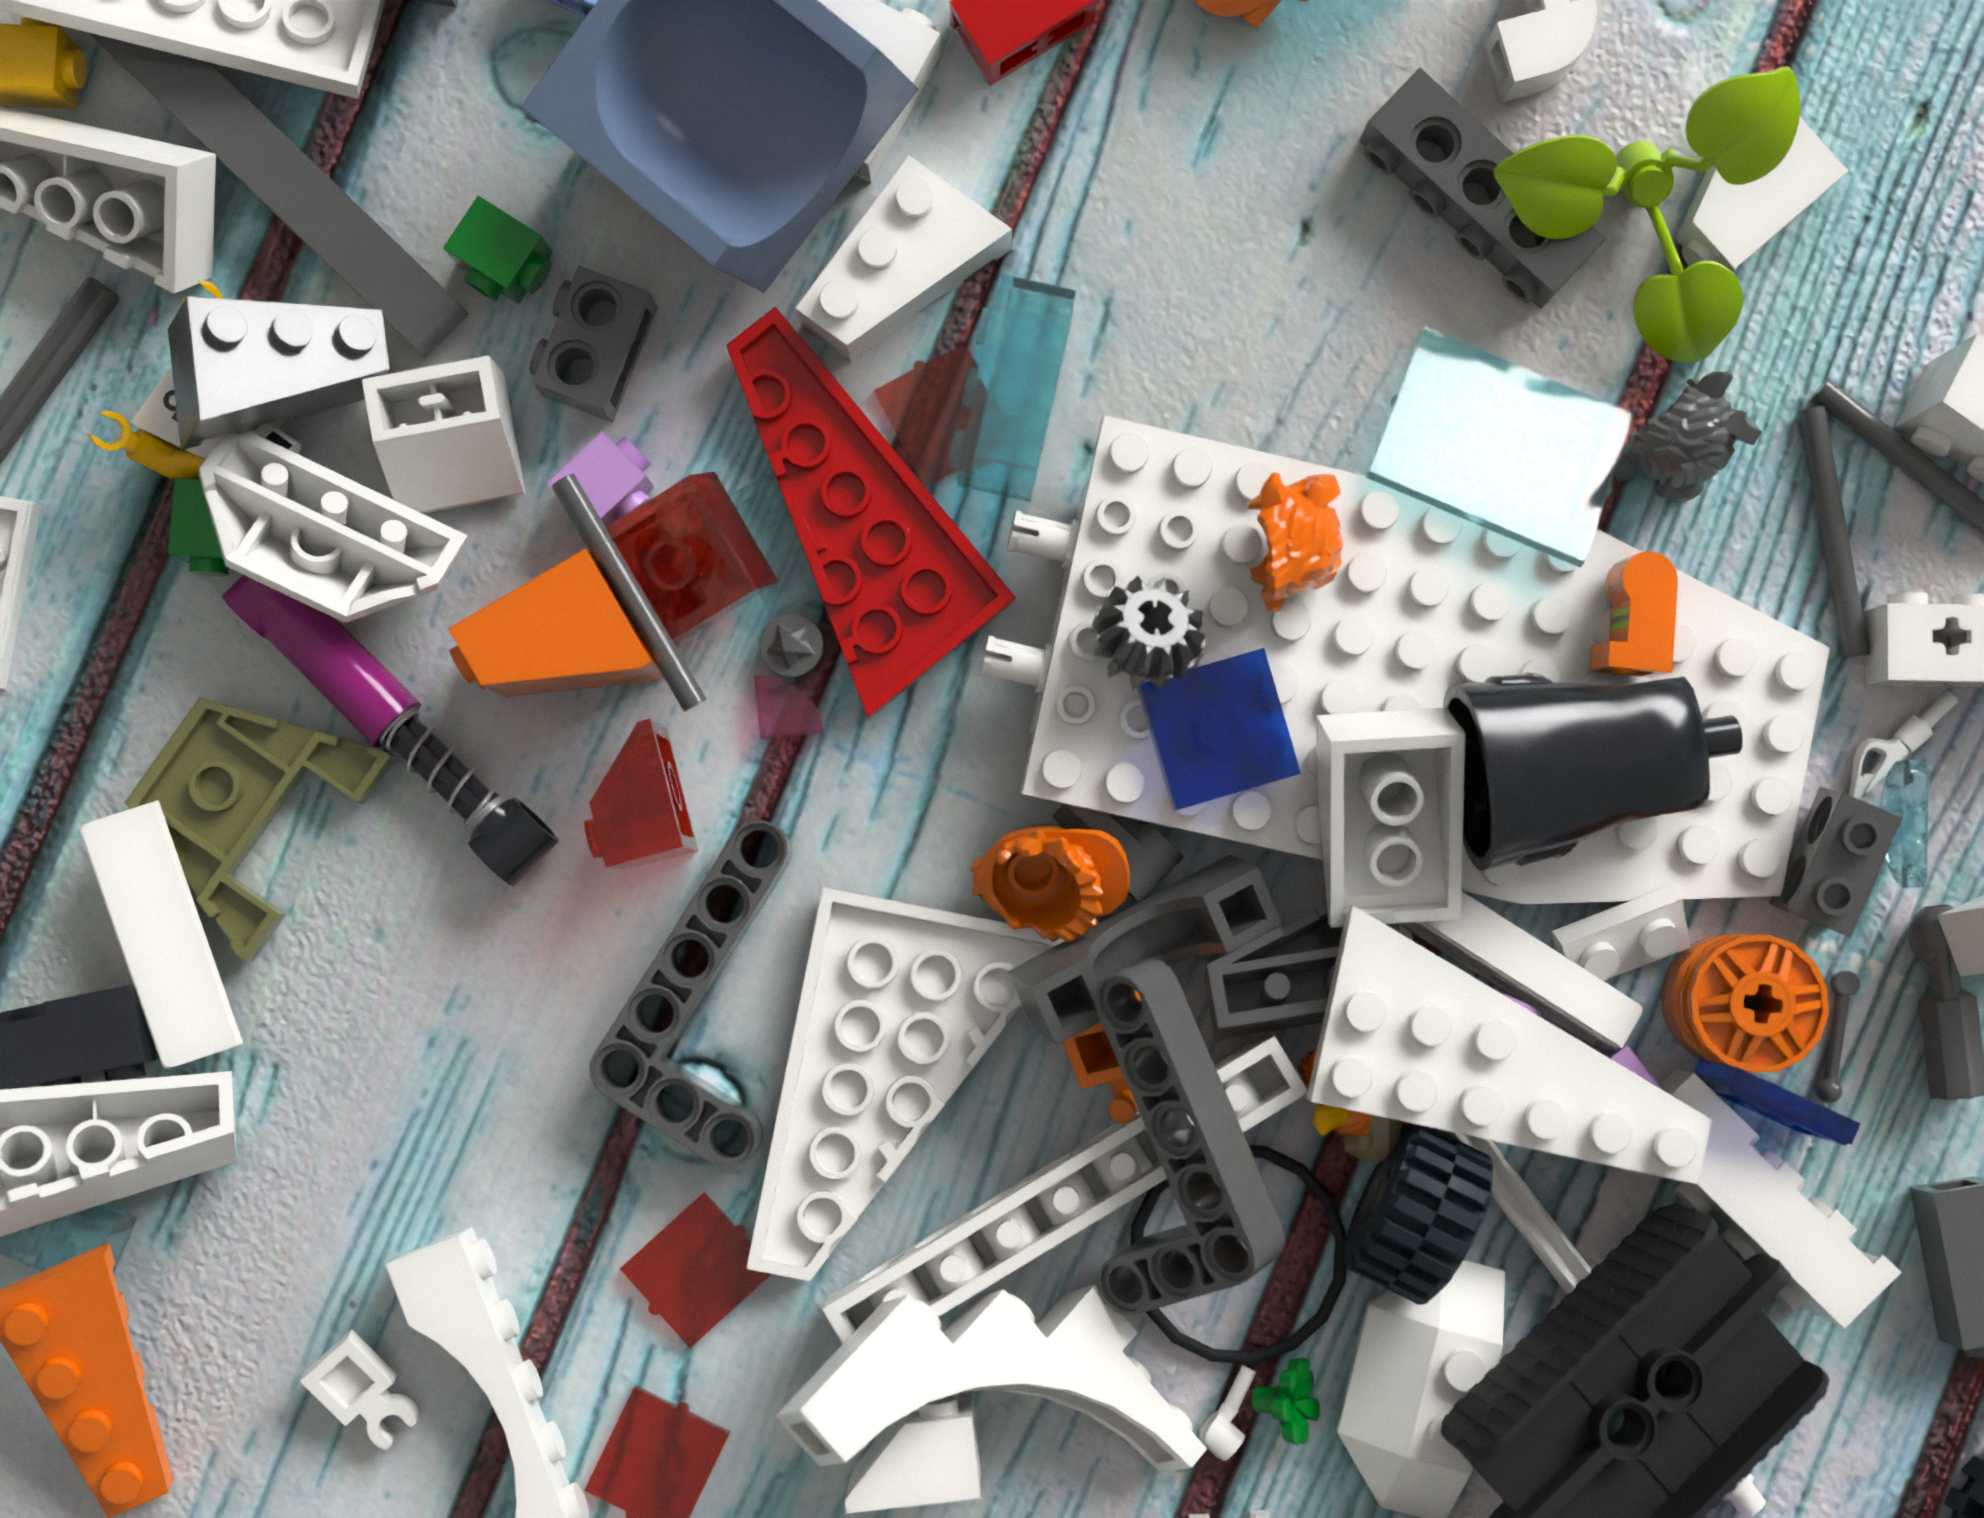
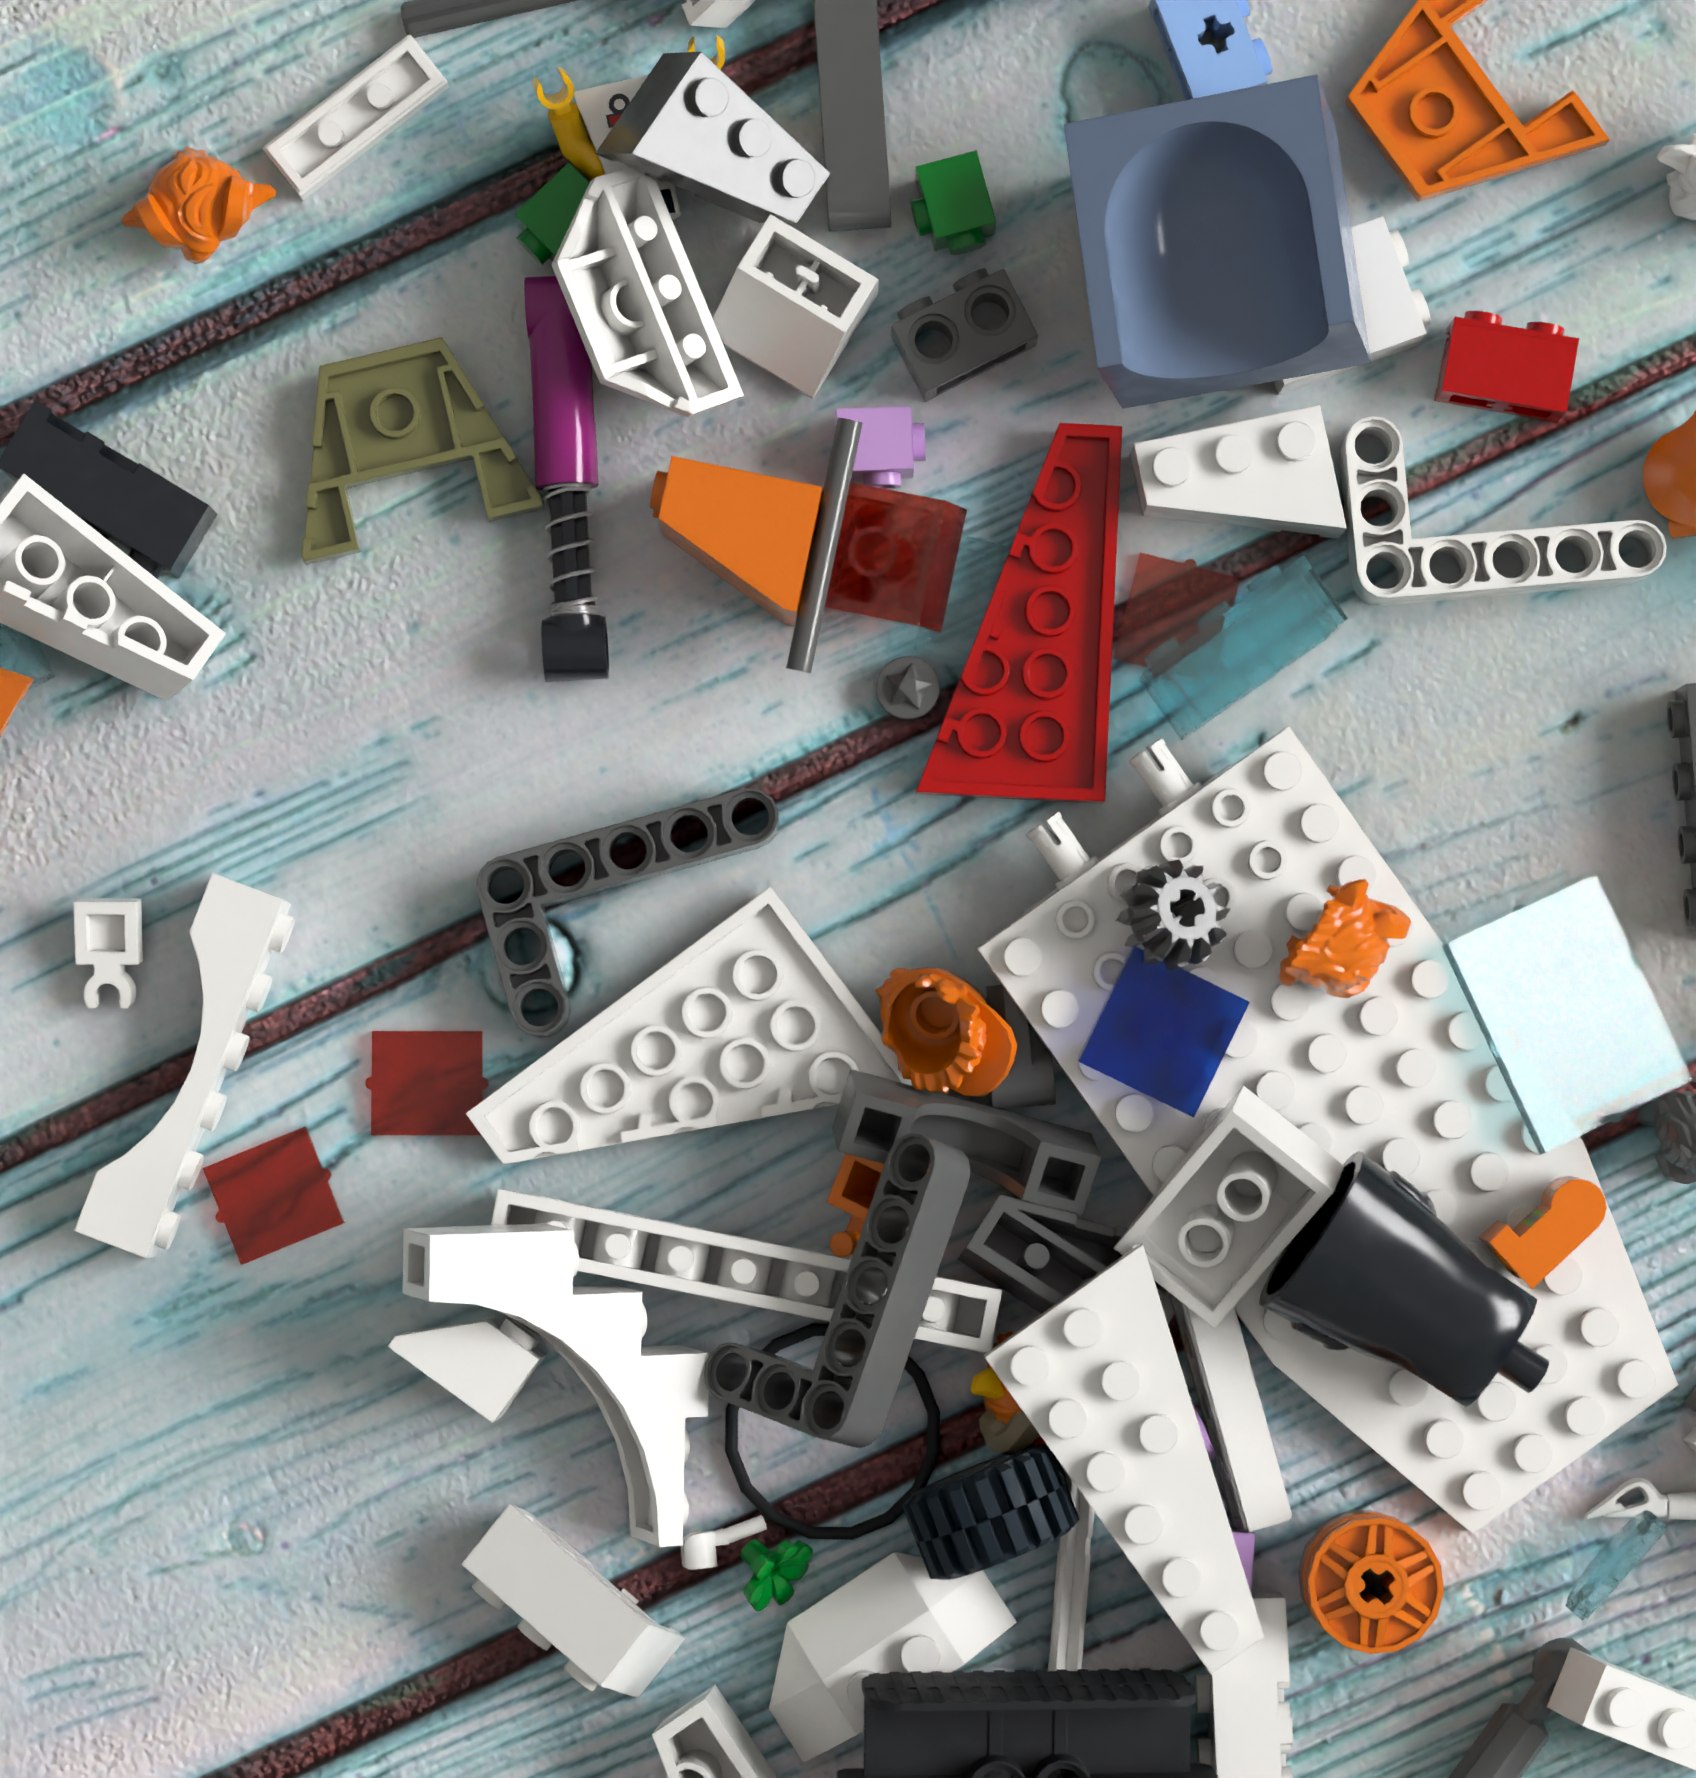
camera: 45 degrees right, 0 degrees up
white slope [80,800,243,1069] -> none
clear red slope [584,719,698,870] -> none
clear pink tile [754,675,825,740] -> none
white plate [1552,885,1691,981] -> none
clear blue tile [1694,1060,1861,1146] -> none
dark grey brick [1769,787,1903,937] -> none
dark grey hinge [1816,971,1860,1103] -> none
none -> white beam [1339,416,1667,606]

